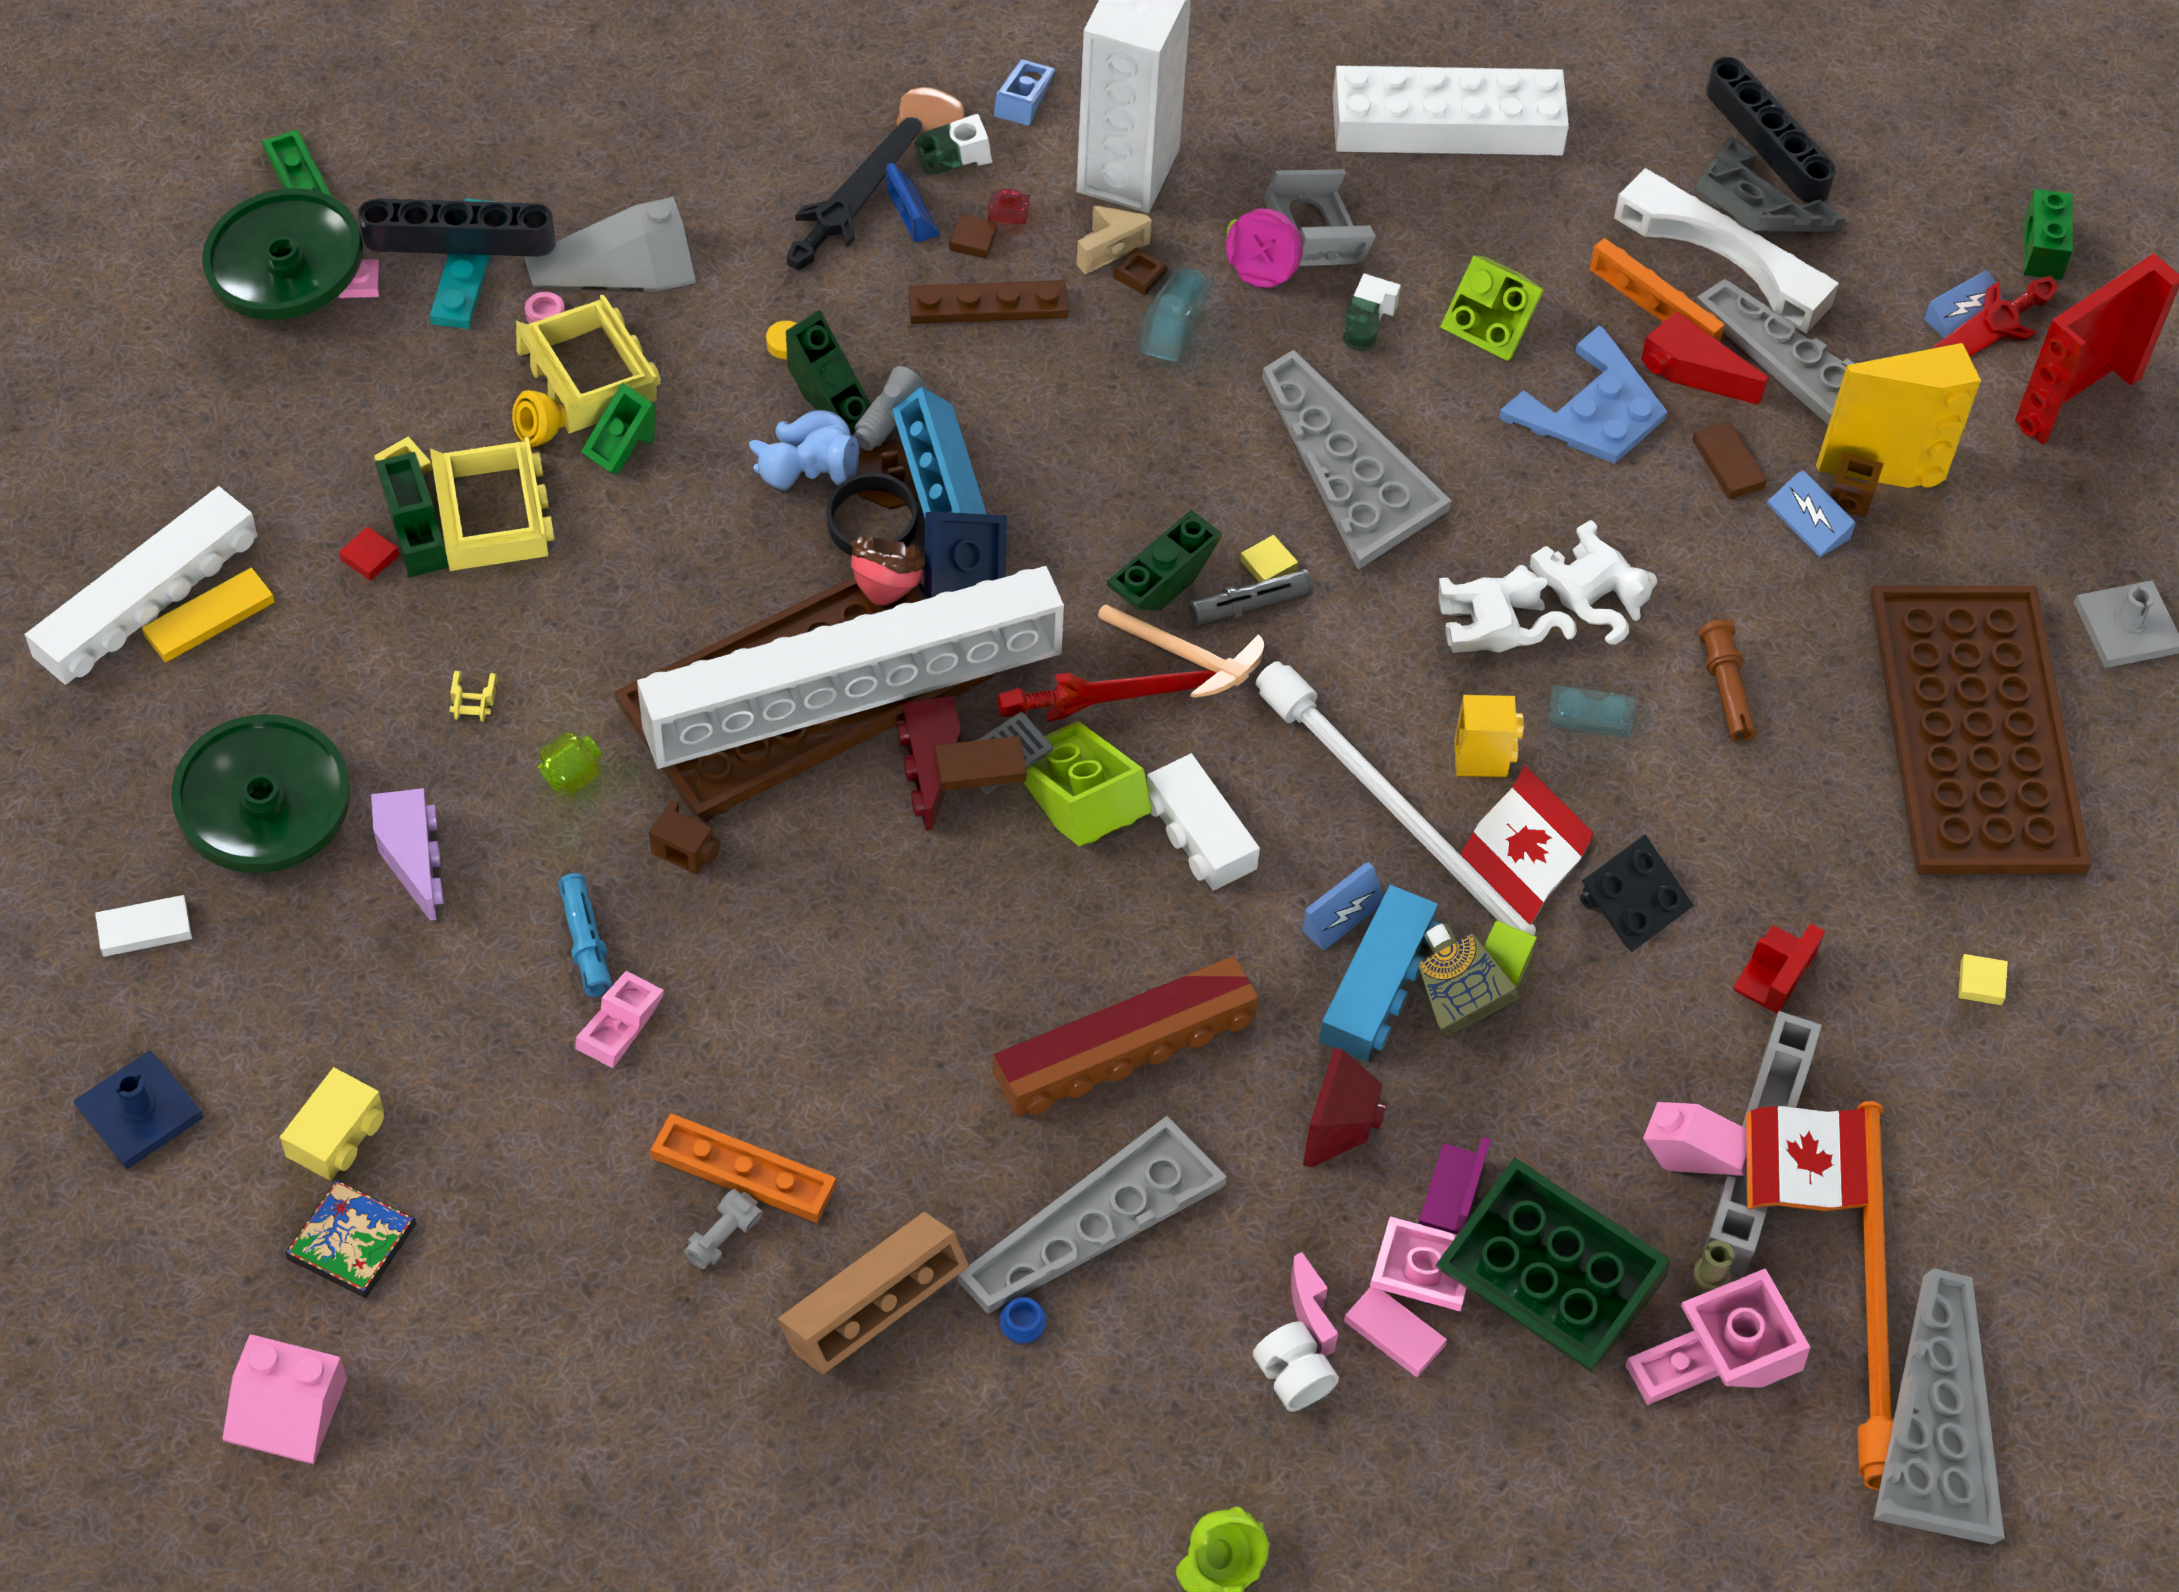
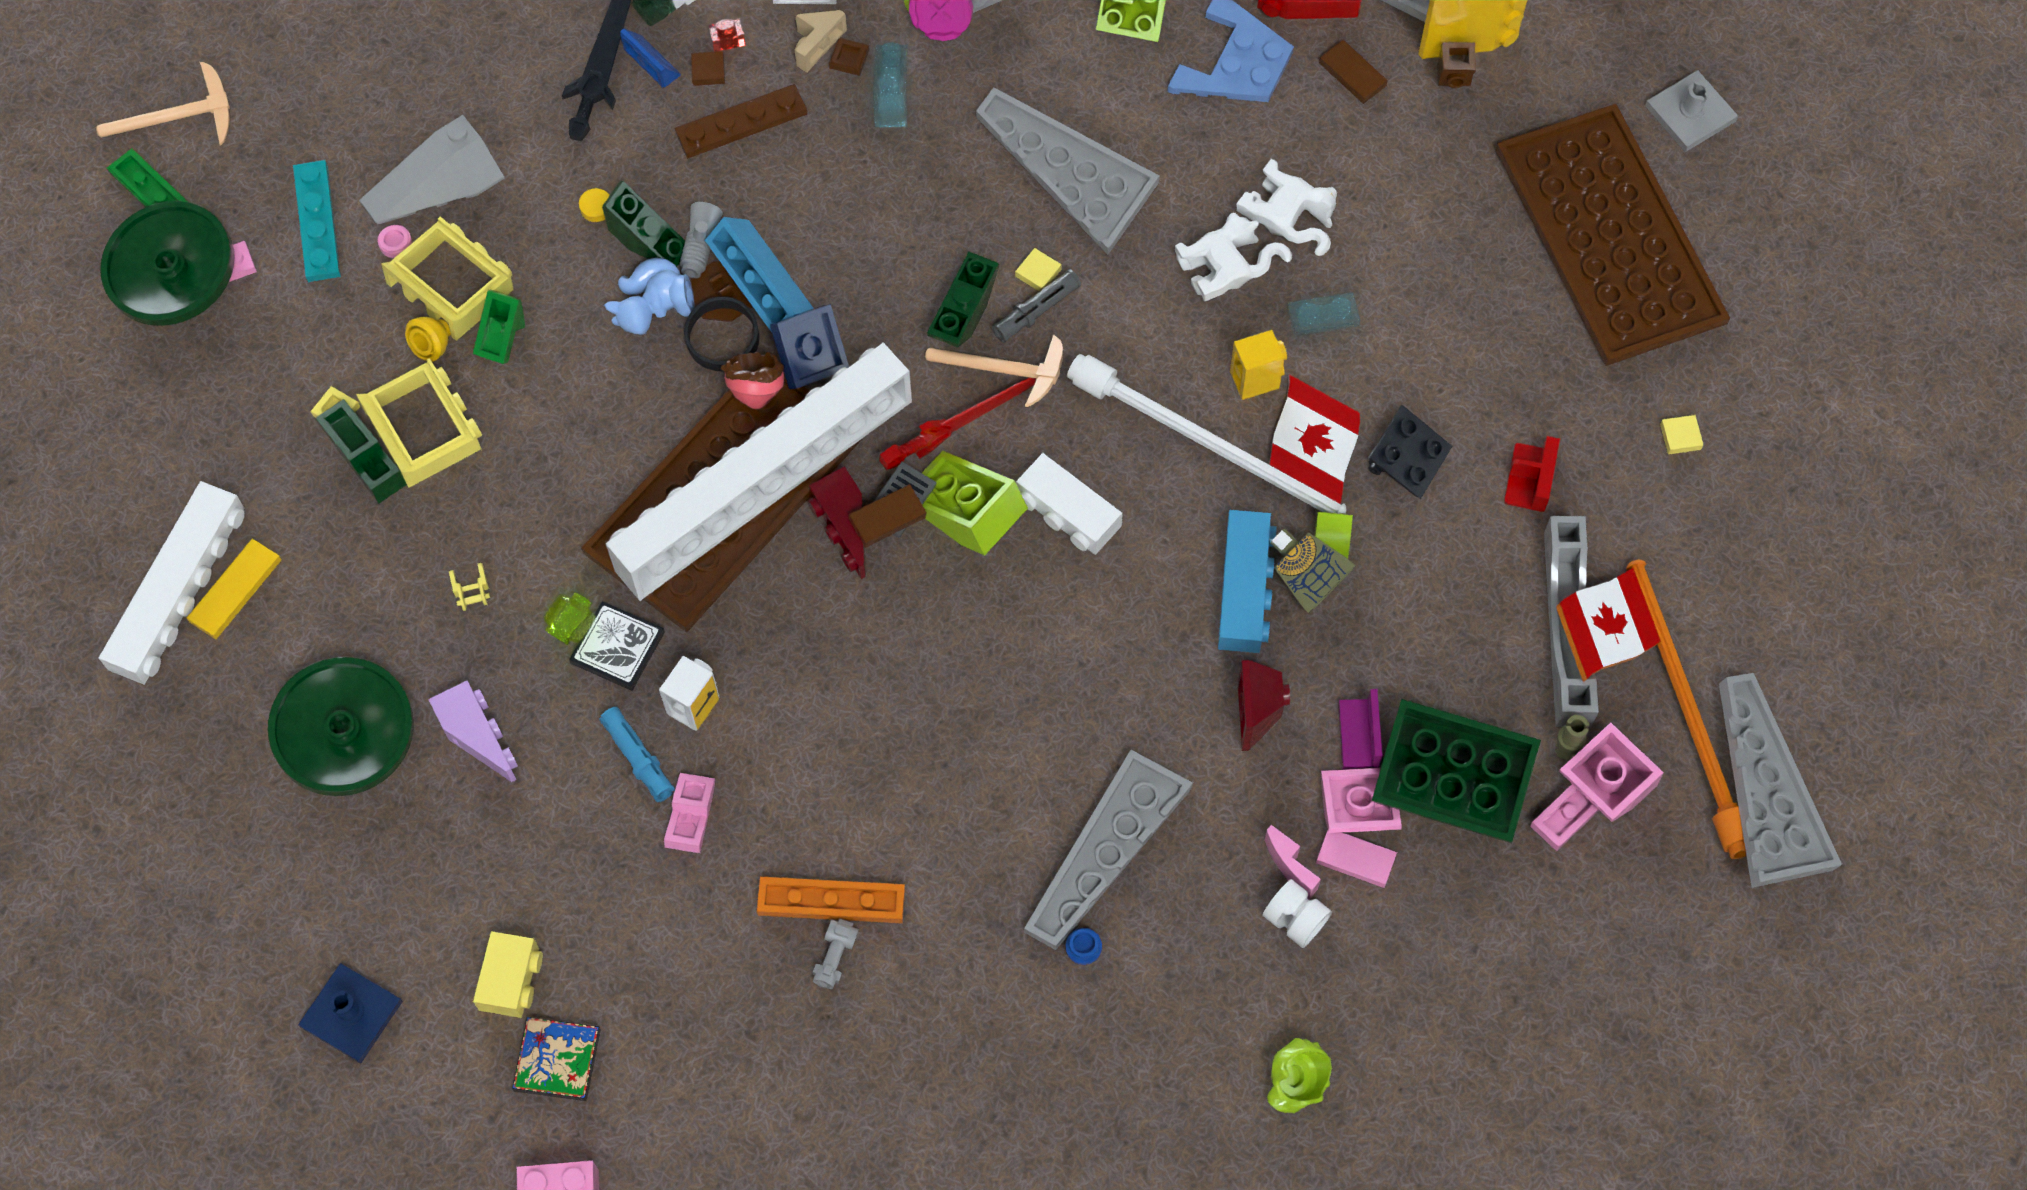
camera: 15 degrees left, 10 degrees up
white tile [95,895,192,957] -> none
red tile [339,526,399,581] -> none
black beam [358,198,556,257] -> none
reddish brown brick [649,800,721,875] -> none
medium nougat brick [777,1212,969,1375] -> none
brick [993,956,1259,1117] -> none
medium blue slope [1302,862,1384,950] -> none
leg [1343,273,1401,351] -> none
bright pink slope [1643,1102,1747,1176] -> none
dark orange pin [1698,620,1757,742] -> none
medium blue slope [1767,470,1855,557] -> none
none -> light nougat piece [96,62,230,146]
none -> tile [569,601,665,691]
none -> white brick [659,656,720,731]

